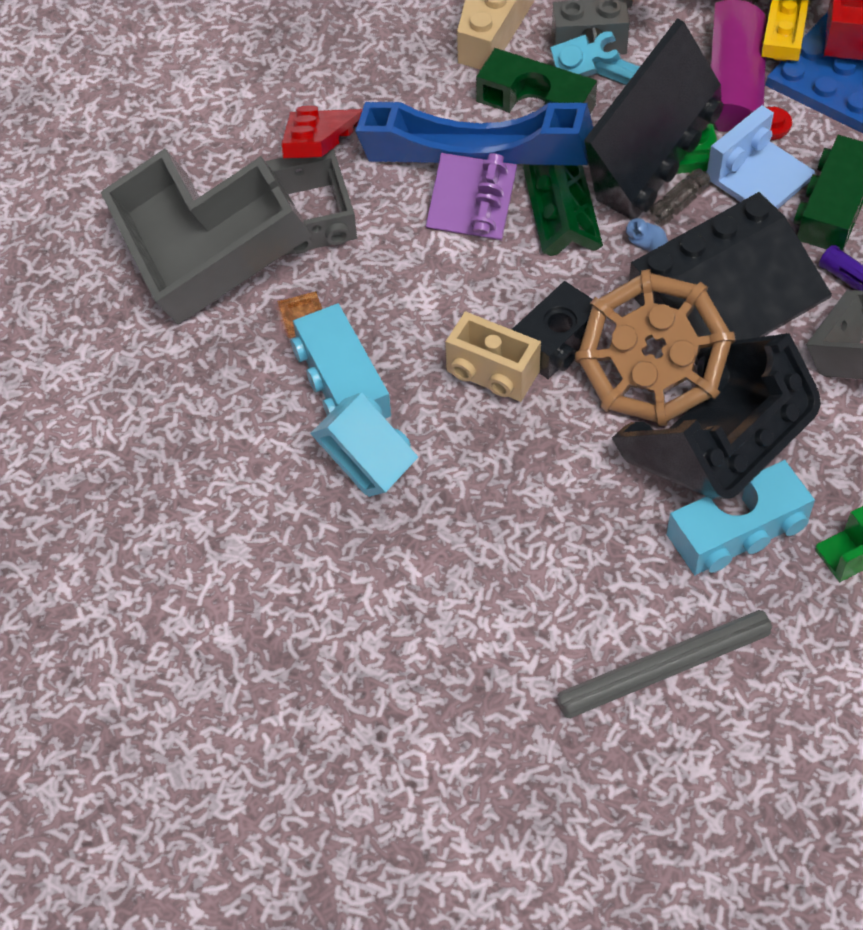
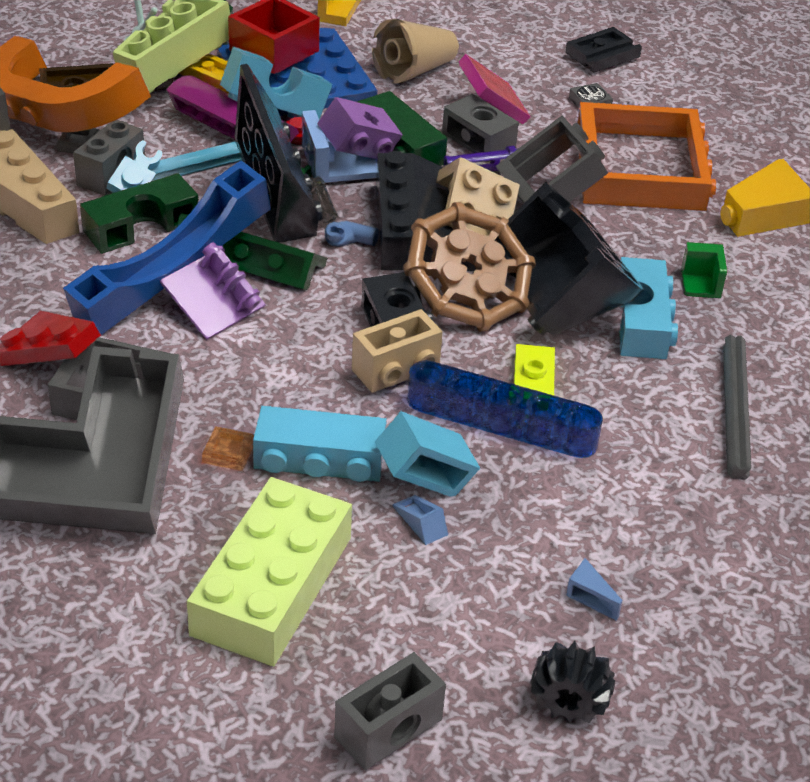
camera: 65 degrees left, 15 degrees down
none -> yellowish green brick [187,477,352,667]
none -> medium azure arch [220,47,333,120]
none -> medium lavender brick [317,97,403,159]
none -> dark grey brick [334,652,446,771]
none -> medium blue piece [392,495,448,545]
none -> clear blue beam [407,360,603,458]
none -> tan bracket [436,157,520,236]
none -> neon yellow plate [513,344,555,409]
none -> black gear [530,641,616,724]
none -> medium blue piece [566,558,623,621]

